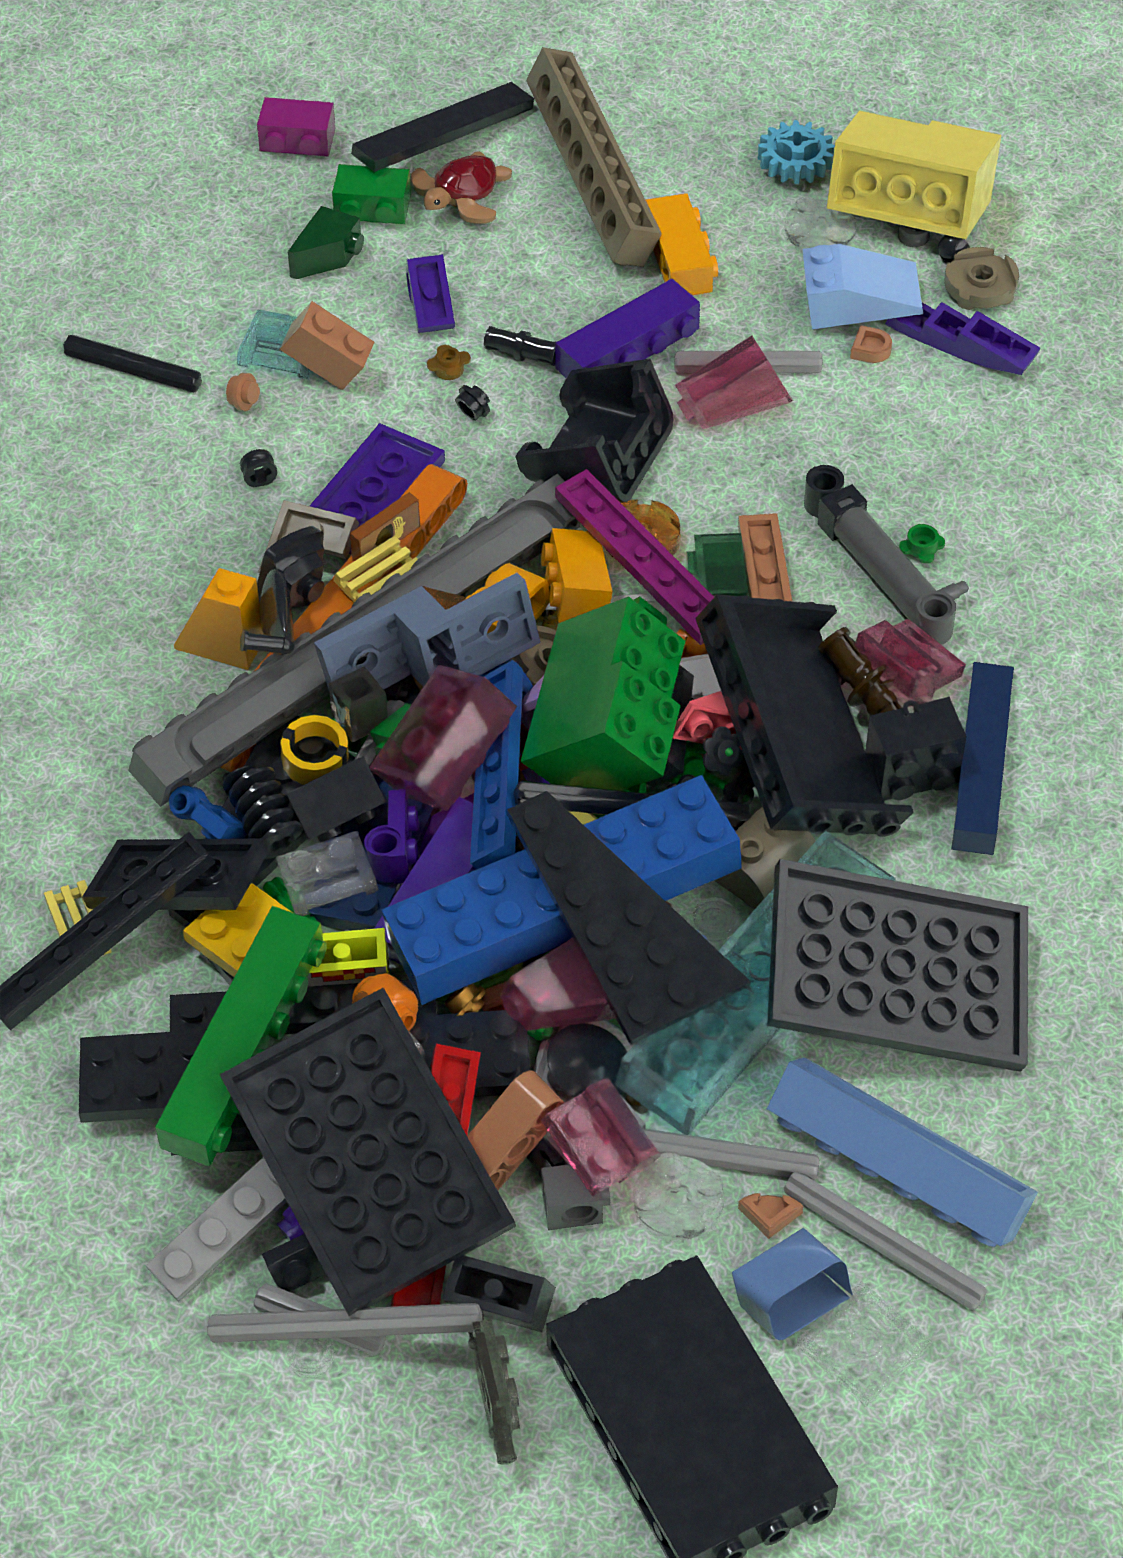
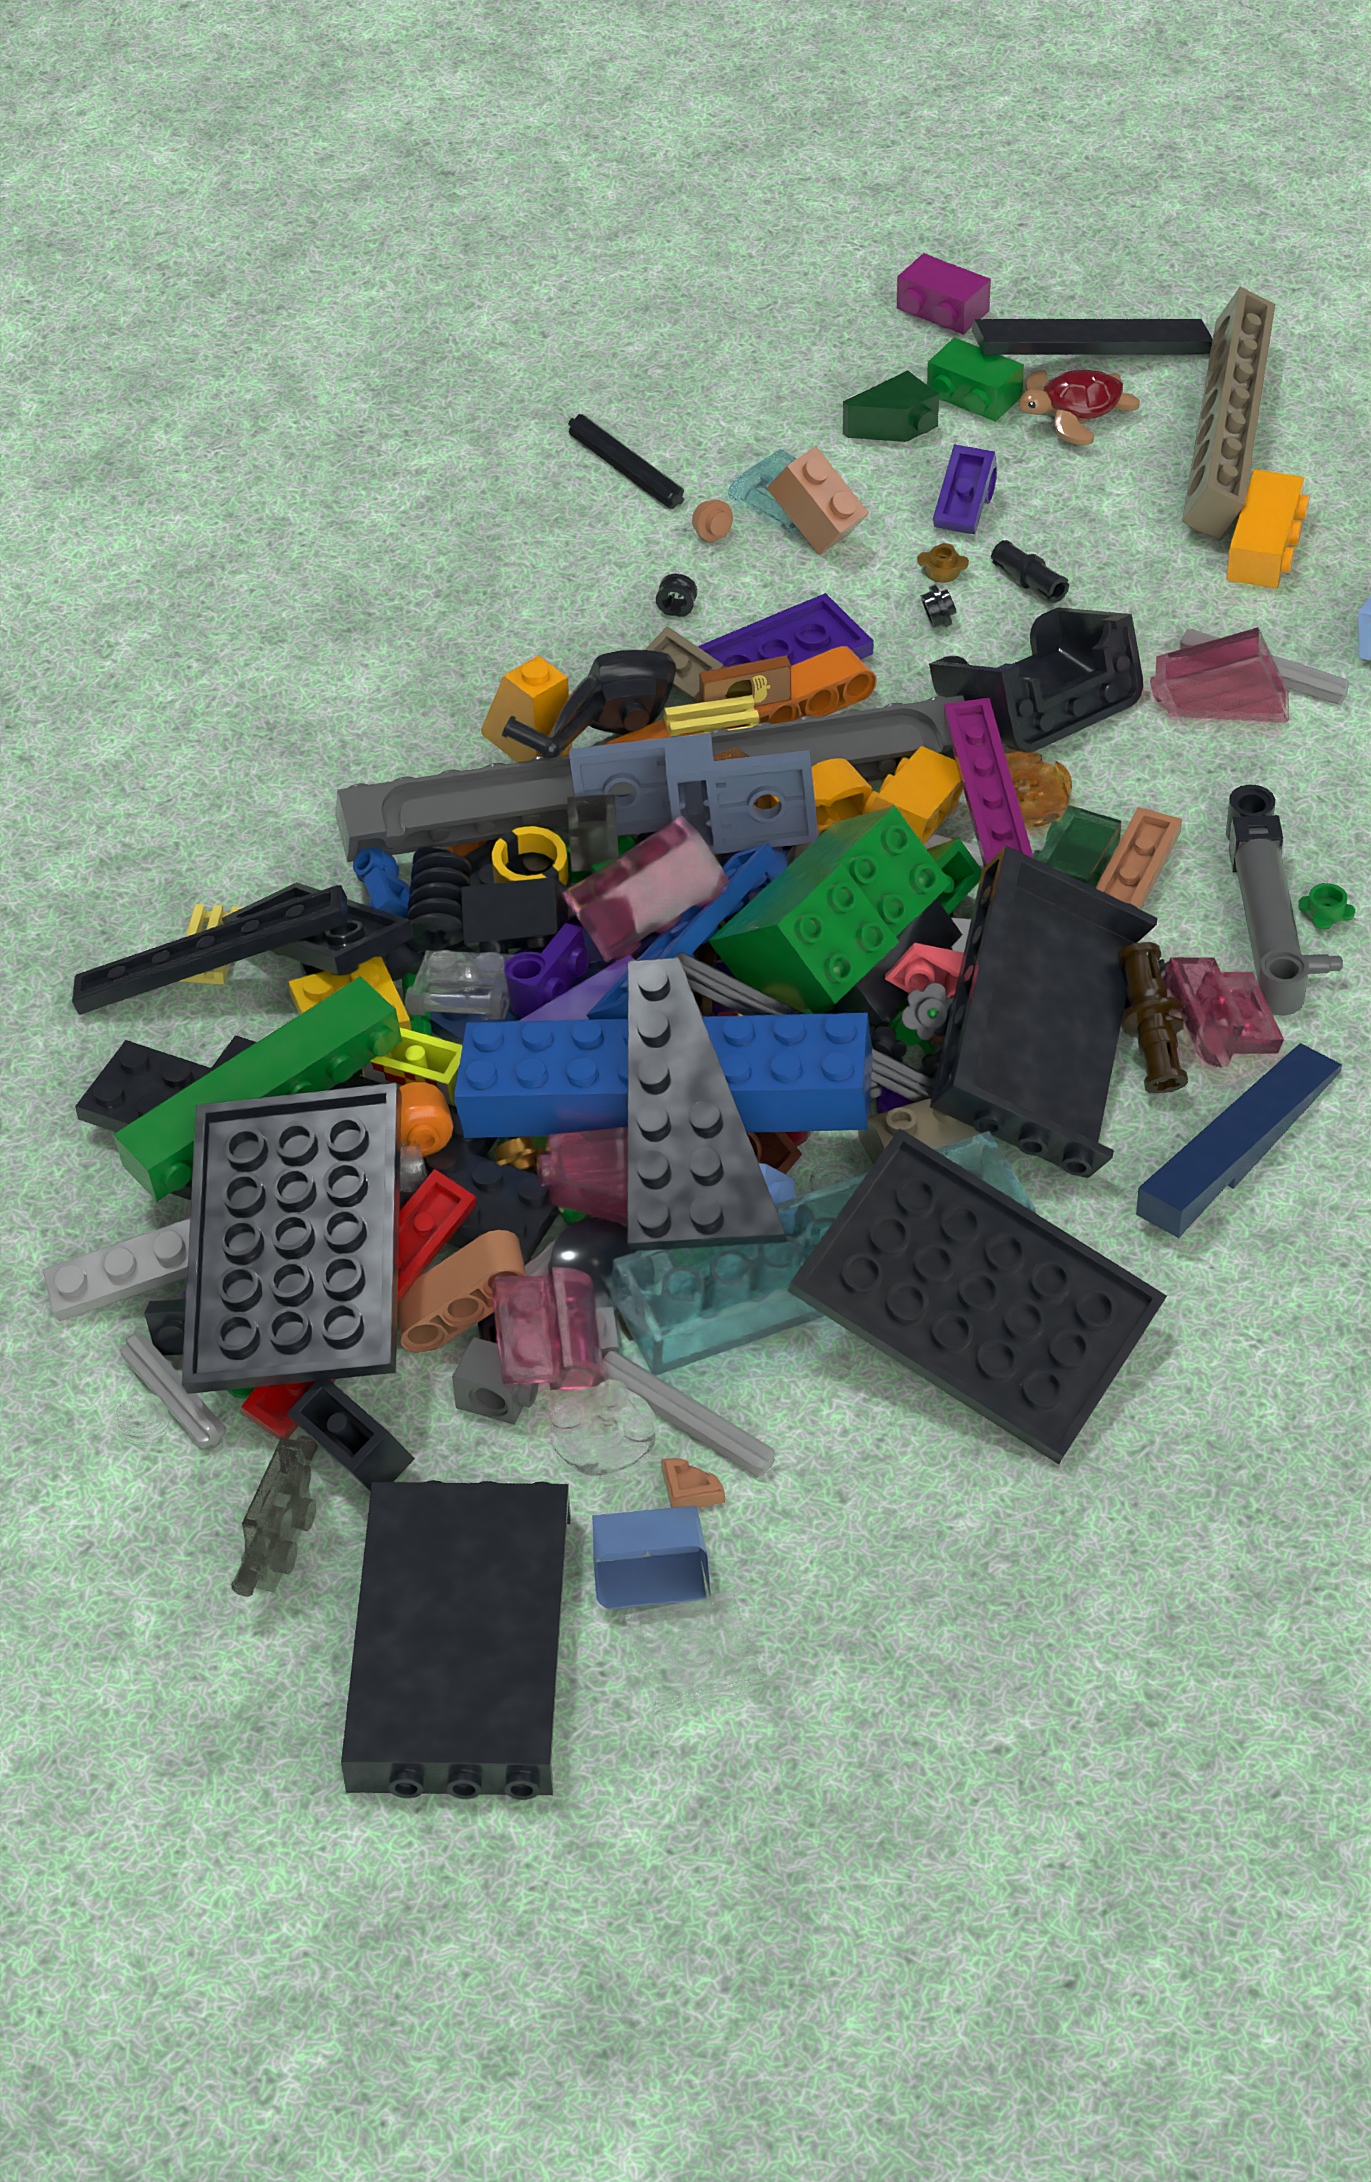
camera: 30 degrees right, 5 degrees down
light grey axle [207,1303,482,1343] -> none
dark purple brick [555,279,700,378] -> none
medium blue brick [767,1058,1038,1247] -> none
light grey axle [784,1172,987,1309] -> none
black brick [865,696,967,801] -> none

